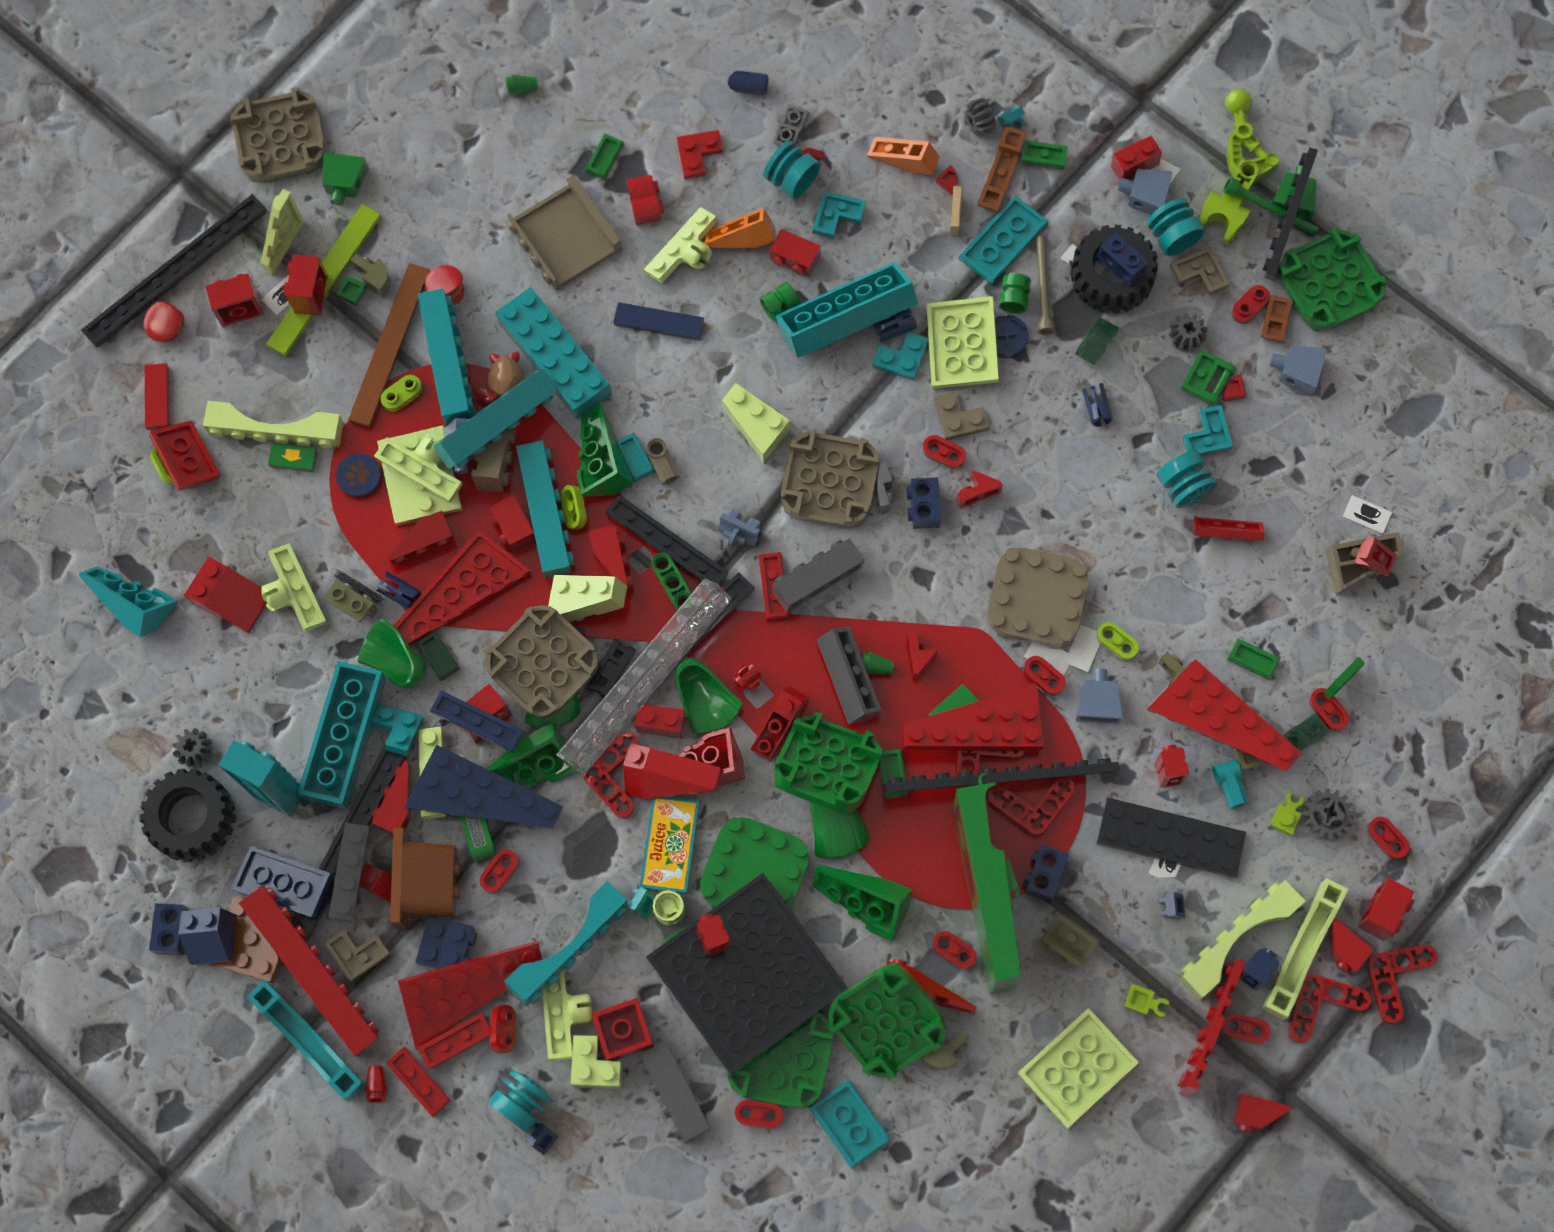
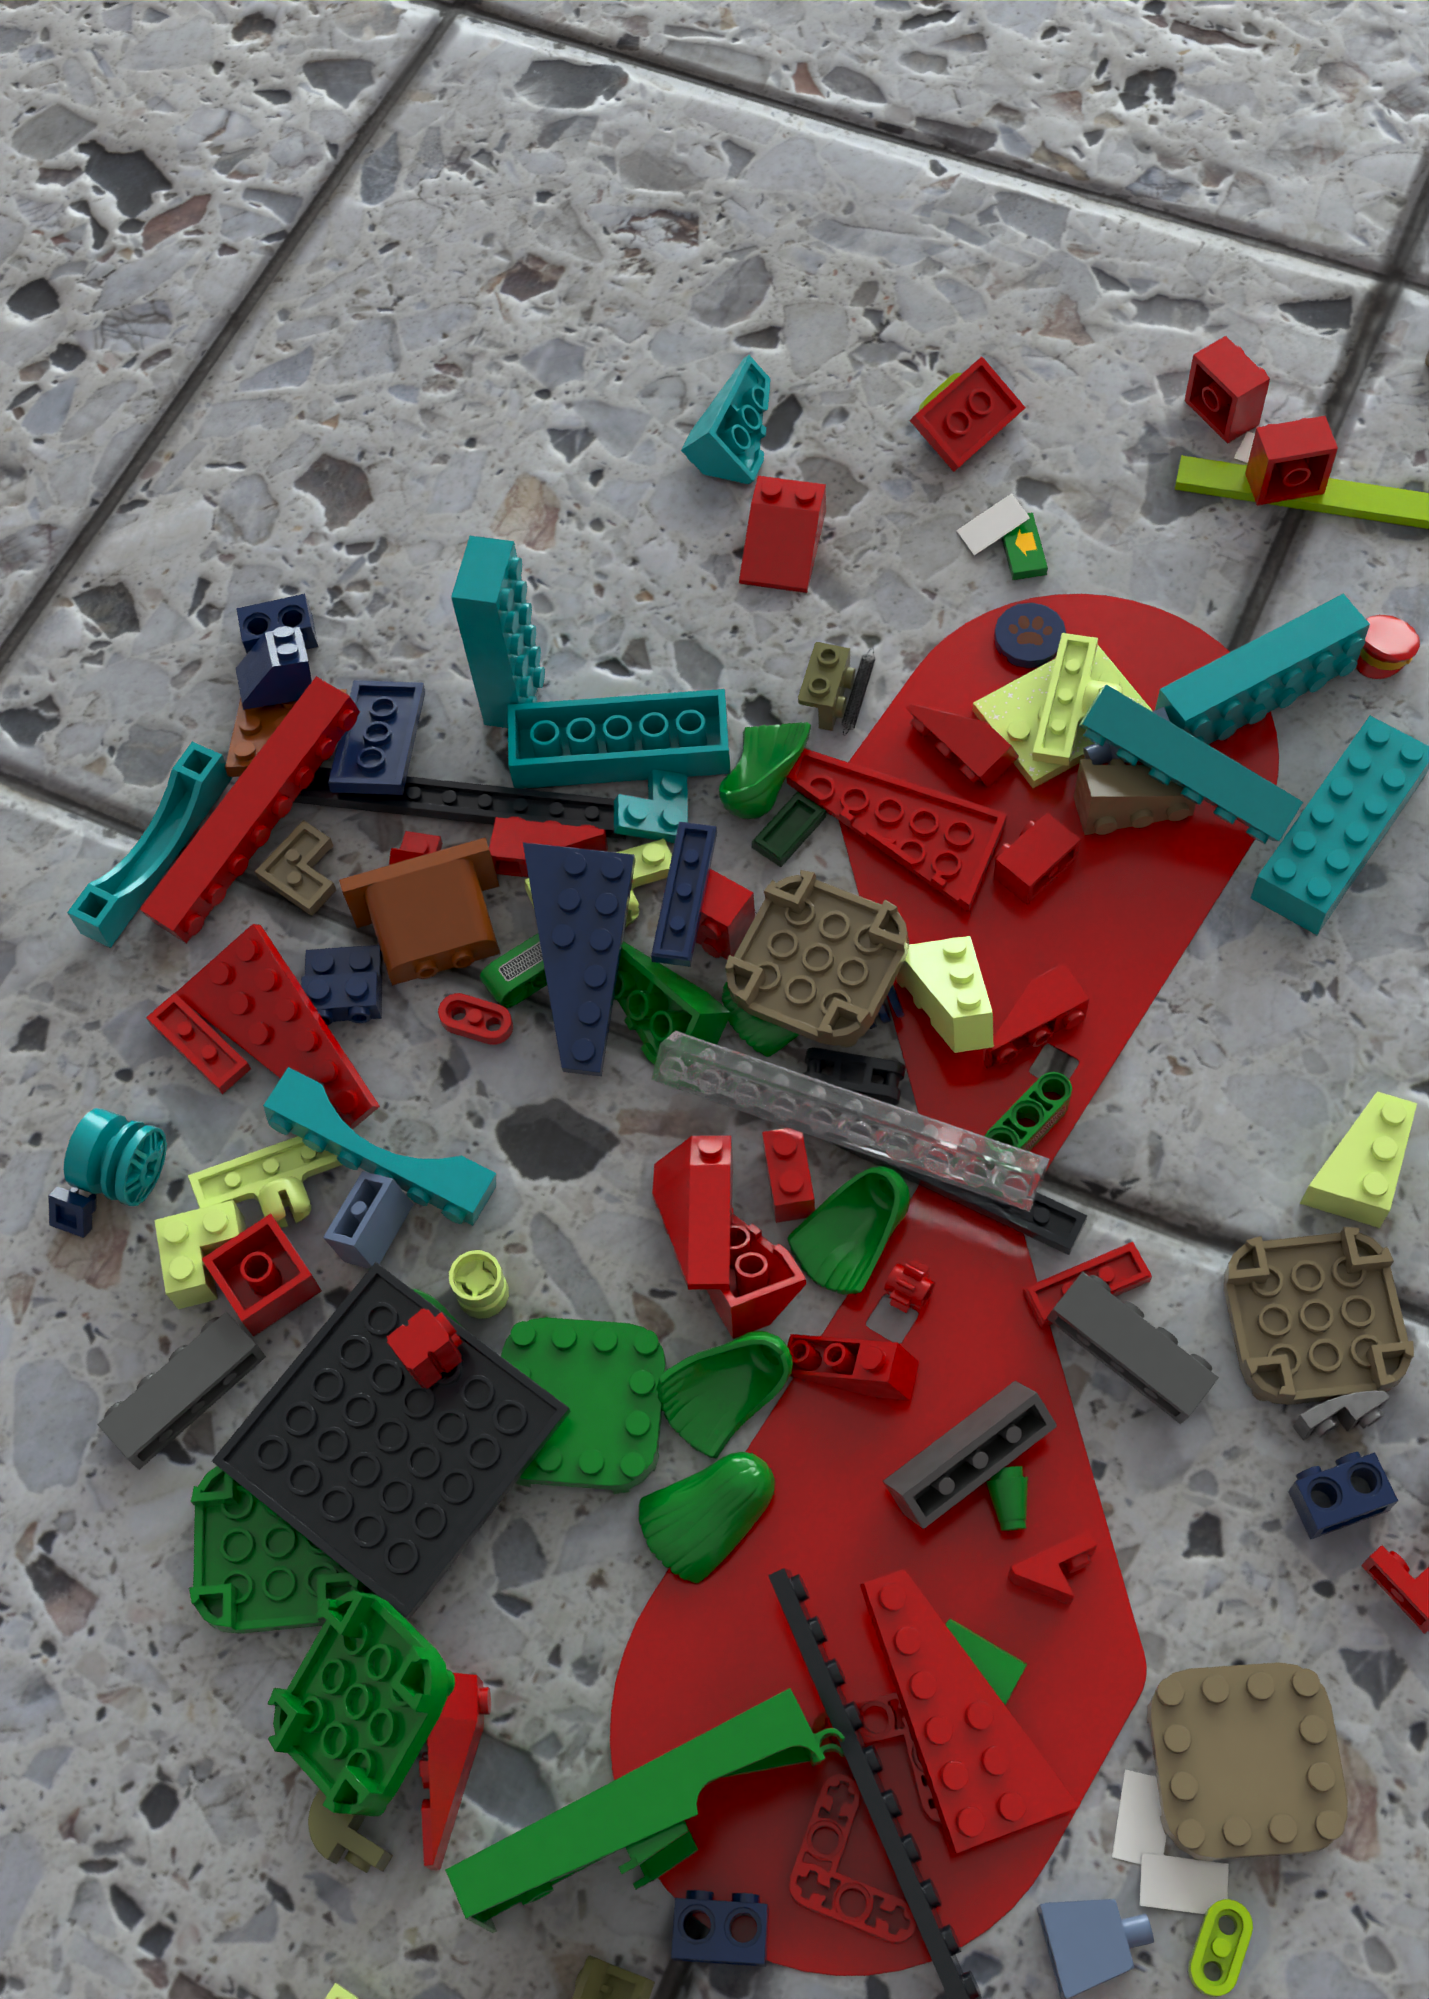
camera: 75 degrees right, 10 degrees down
black plate [81,194,268,348] -> none
black tyre [139,768,236,862] -> none
red piece [143,302,184,342] -> none
red tile [144,363,169,430] -> none
dark grey gear [172,728,213,768] -> none
yellowish green arch [203,401,344,449] -> none
yellowish green plate [261,189,304,275] -> none
yellowish green plate [261,543,326,632] -> none
dark grey brick [328,823,369,922] -> none
green plate [336,276,367,306] -> none
dark orange tile [348,263,430,428] -> none
olive brick [350,254,391,299] -> none
red cone [364,1065,388,1103] -> none
dark blue arm [376,571,421,609] -> none
lime plate [381,375,422,412] -> none
red tile [386,1047,451,1117] -> none
medium nougat animal [474,351,524,403] -> none
red plate [490,1005,516,1054] -> none
teal brick [516,440,574,579] -> none
lime plate [560,485,587,529] -> none
green wedge [577,404,633,496] -> none
red beam [582,732,639,819] -> none
black plate [605,495,728,592] -> none
teal tile [617,432,655,482] -> none
teal tile [628,886,655,919] -> none
tile [640,796,700,894] -> none
dark tan piece [646,438,680,485] -> none
sand blue hips [718,509,761,547] -> none
red plate [735,1100,783,1129] -> none
green plate [773,712,882,814] -> none
teal tile [809,1080,891,1169] -> none
green wedge [812,864,913,941] -> none
green tile [879,749,907,799] -> none
red plate [932,931,977,970] -> none
red plate [1024,656,1065,696] -> none
none -> sand blue brick [323,1171,414,1269]
none -> green hair [656,1331,793,1459]
none -> white sticker [956,493,1030,556]

